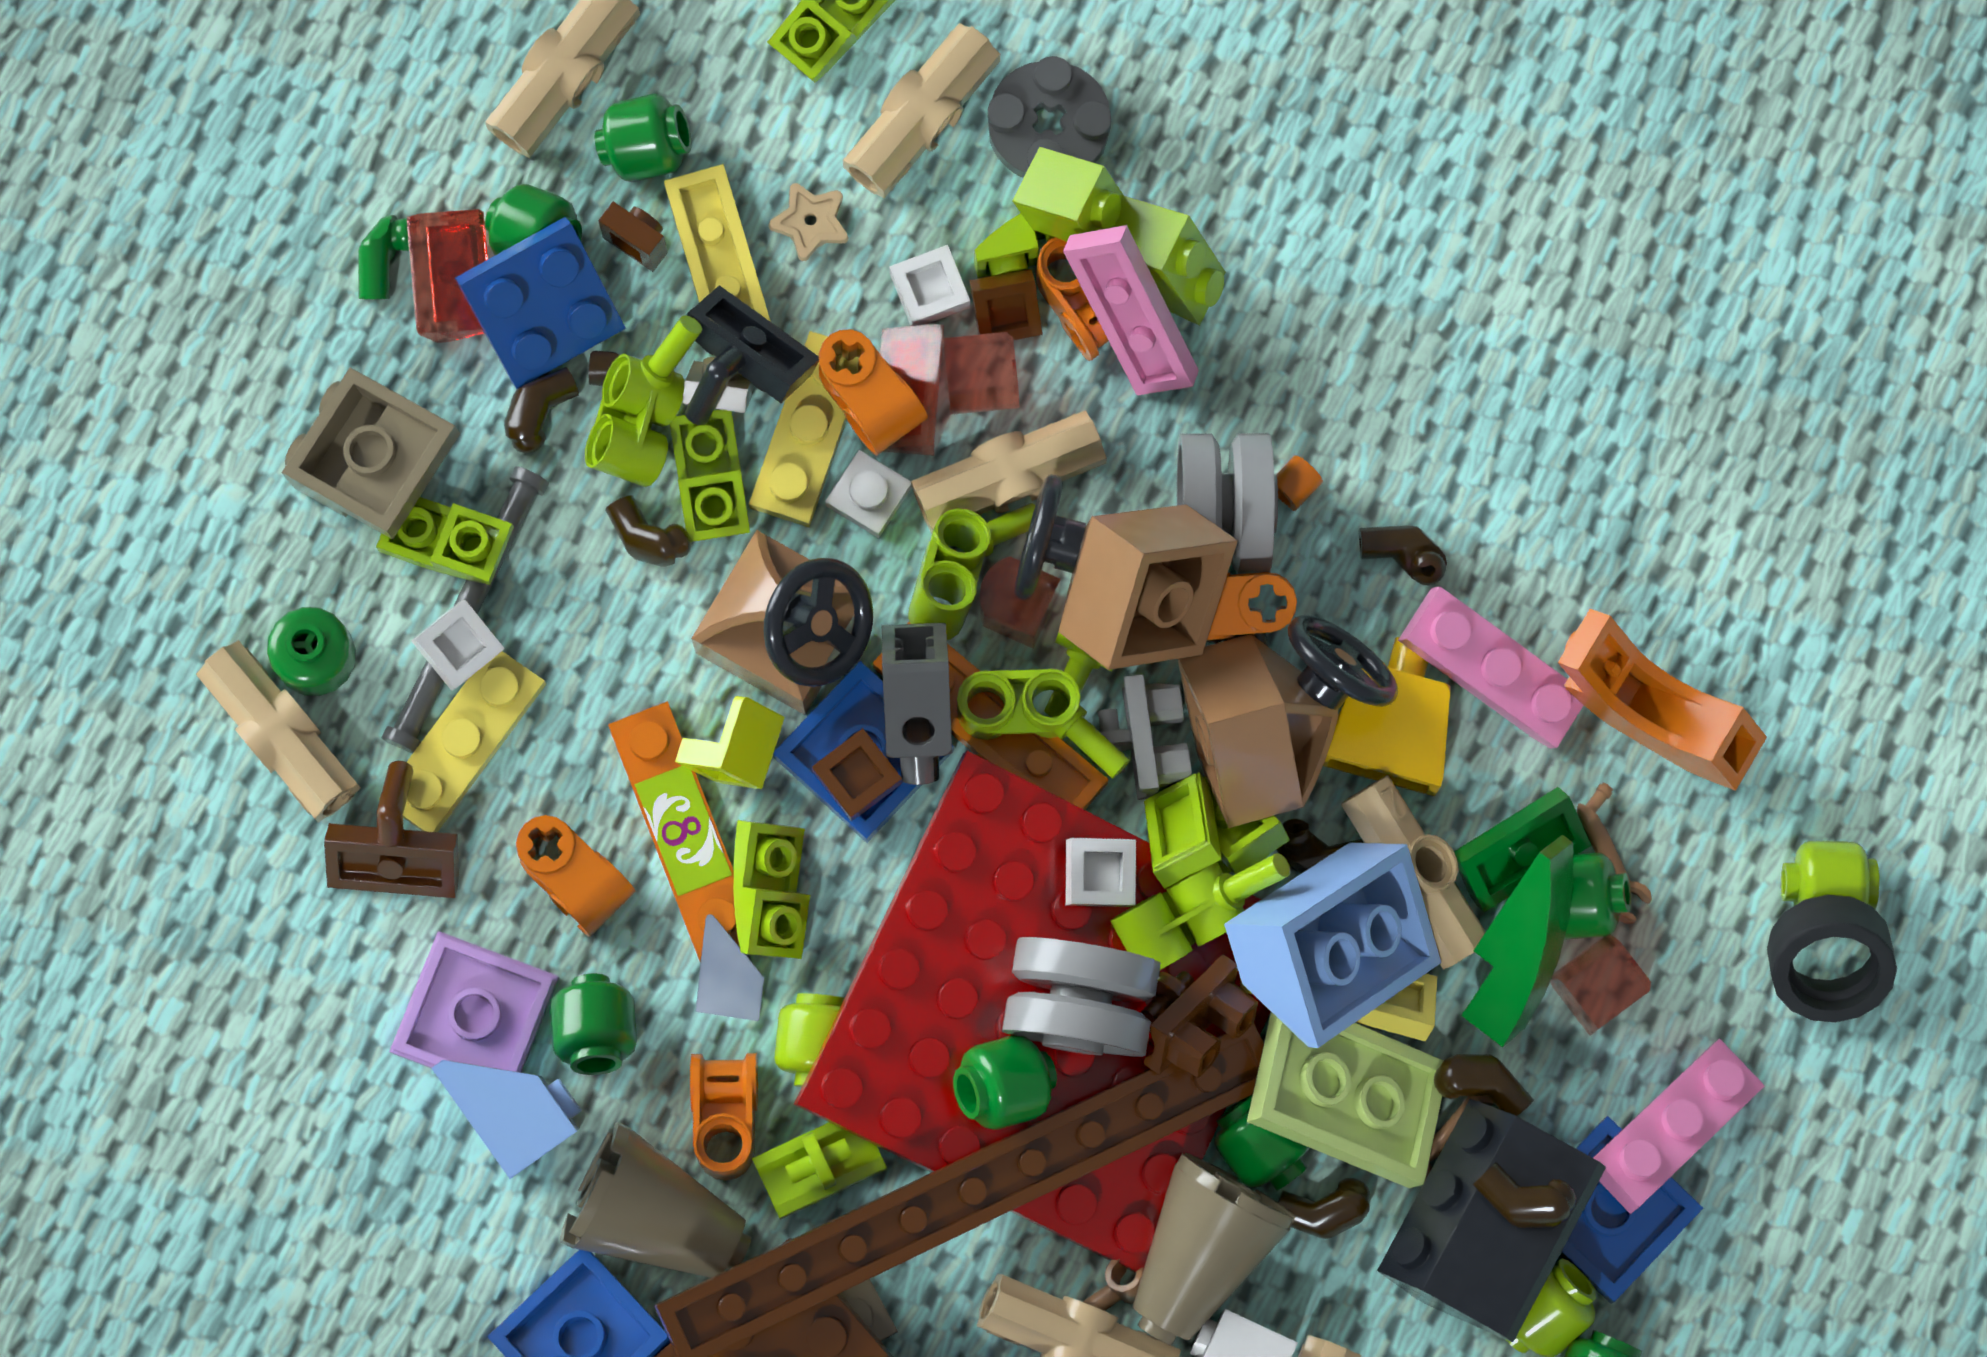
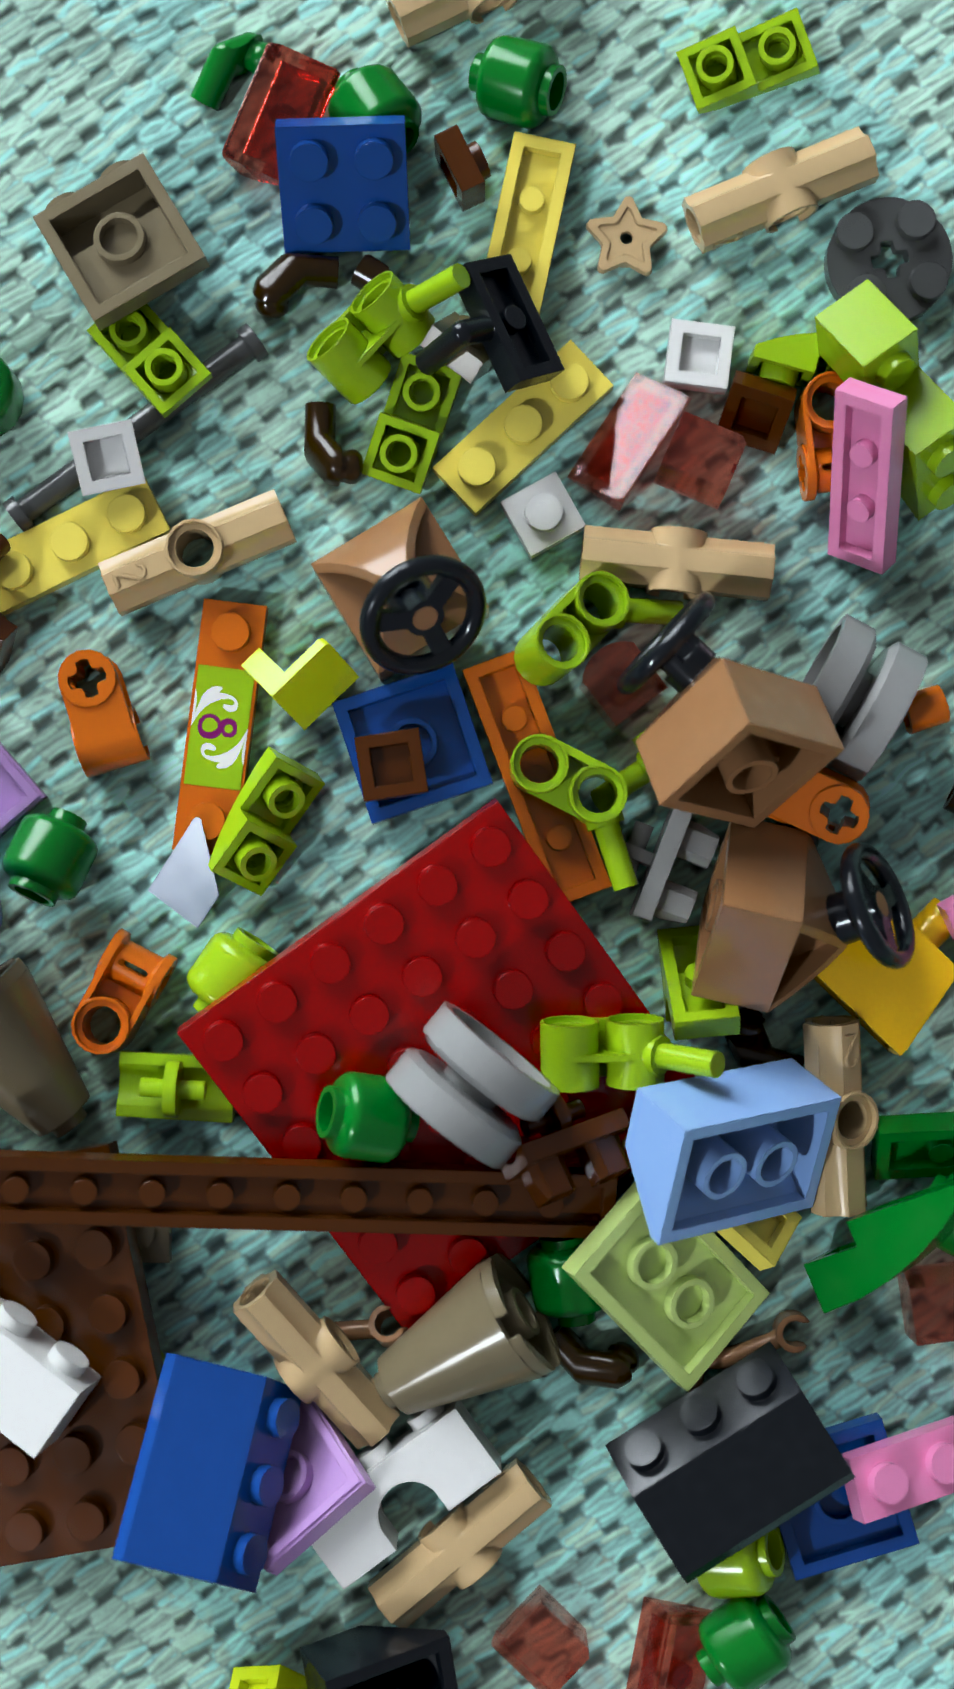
camera: 30 degrees right, 10 degrees up
orange piece [819,329,928,456] -> none
dark grey torso [881,623,952,785] -> none
white plate [1066,838,1136,907] -> none
lime tile [1144,772,1222,889] -> none
dark brown arm [1434,1054,1534,1116] -> none
dark brown arm [1472,1162,1576,1228] -> none
none -> tan piece [98,489,297,616]

